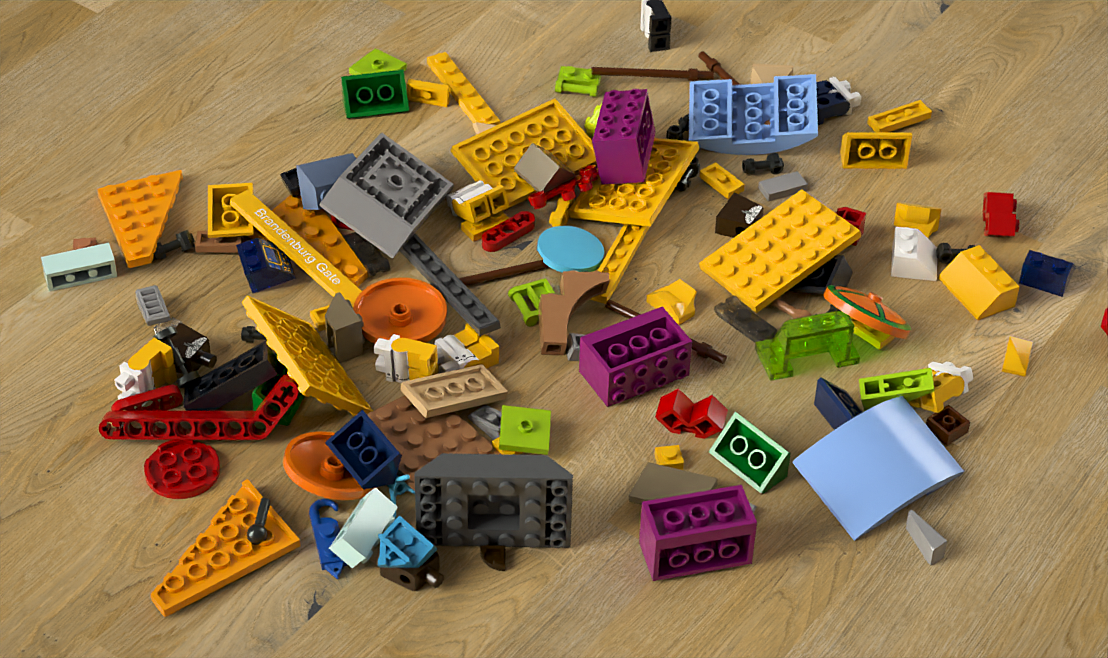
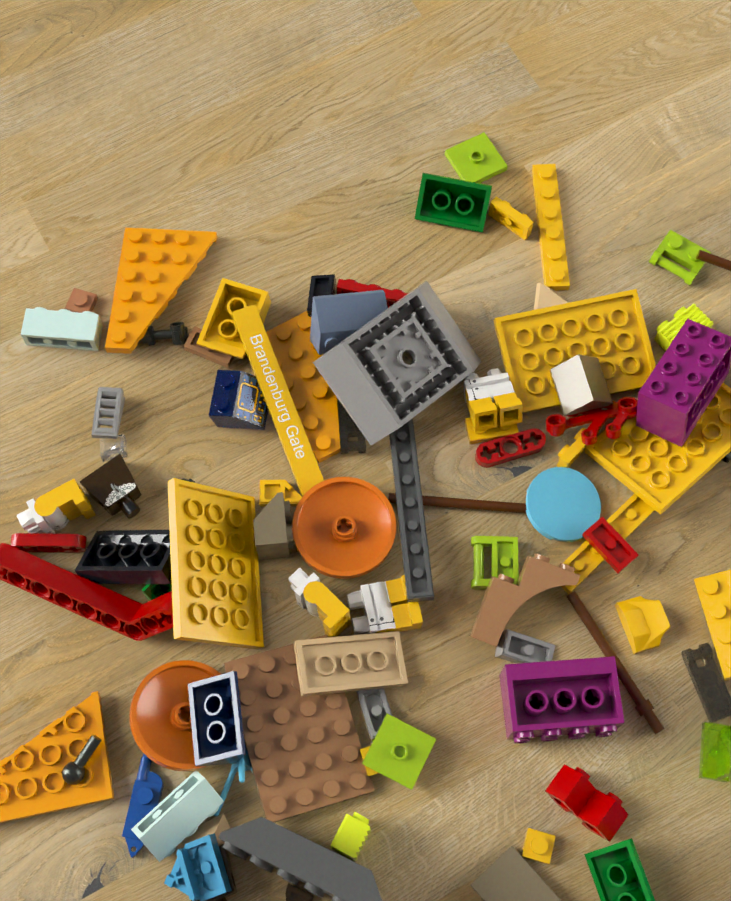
camera: 25 degrees right, 25 degrees up
red tile [144,440,220,499] -> none
pearl dark grey wheel [153,326,201,388] -> none
none -> red plate [582,516,639,574]

